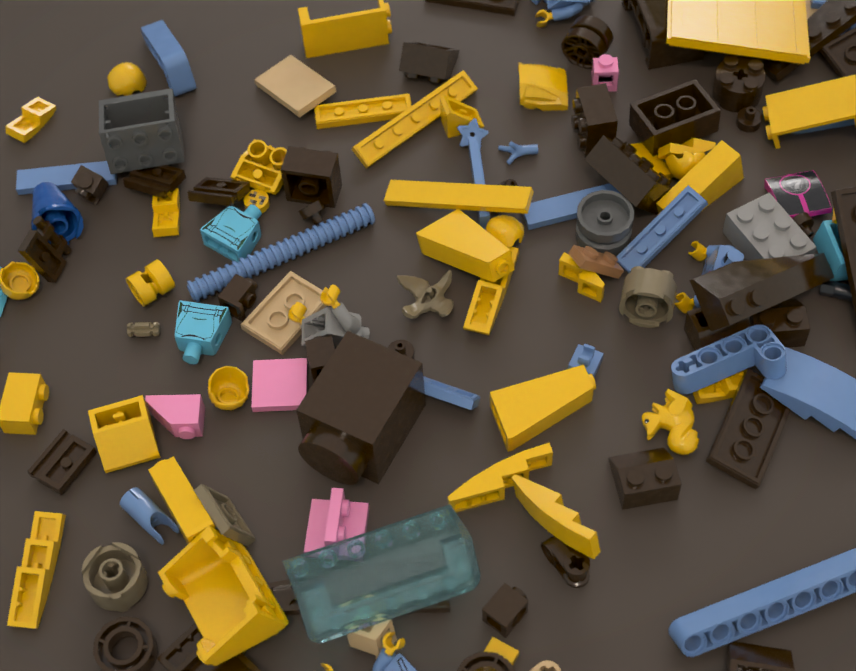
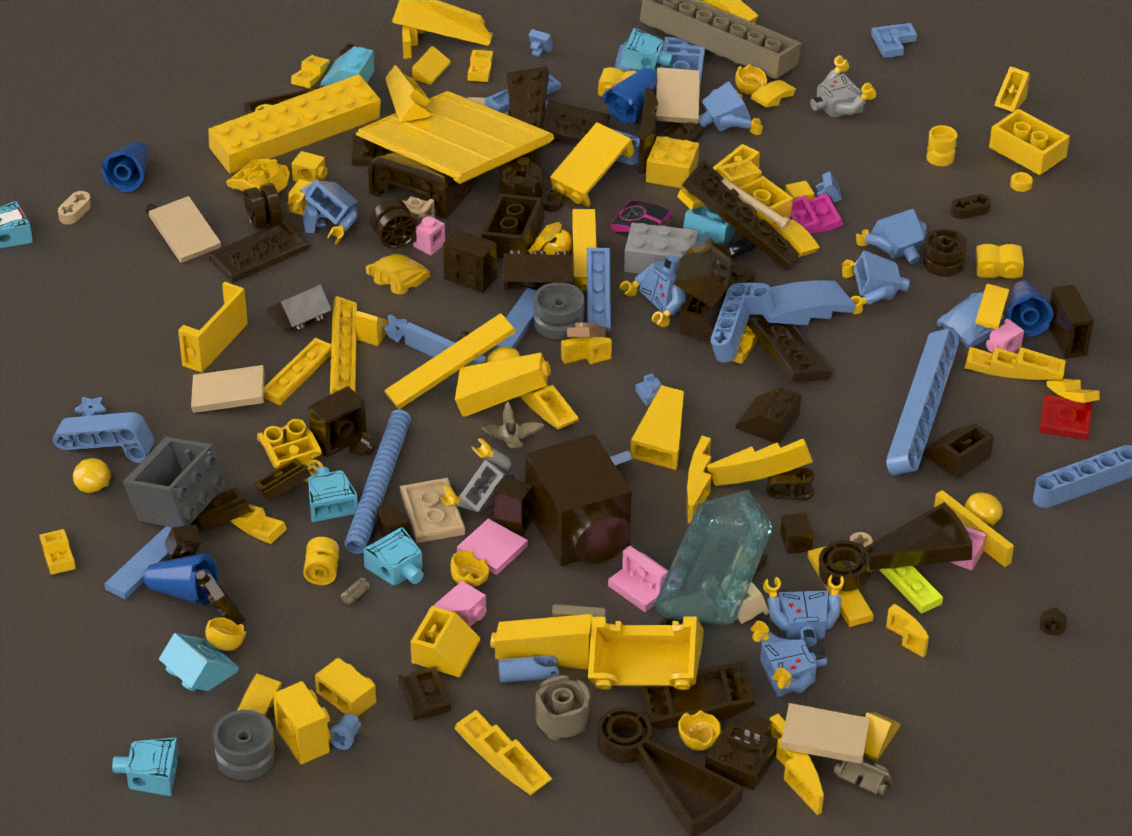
camera: 55 degrees left, 15 degrees down
medium blue bar [498,141,538,165] -> none
dark tan brick [619,266,677,328] -> none
yellow animal [642,389,700,455] -> none
none -> medium blue plate [75,397,106,416]
none -> tan brick [402,196,435,226]

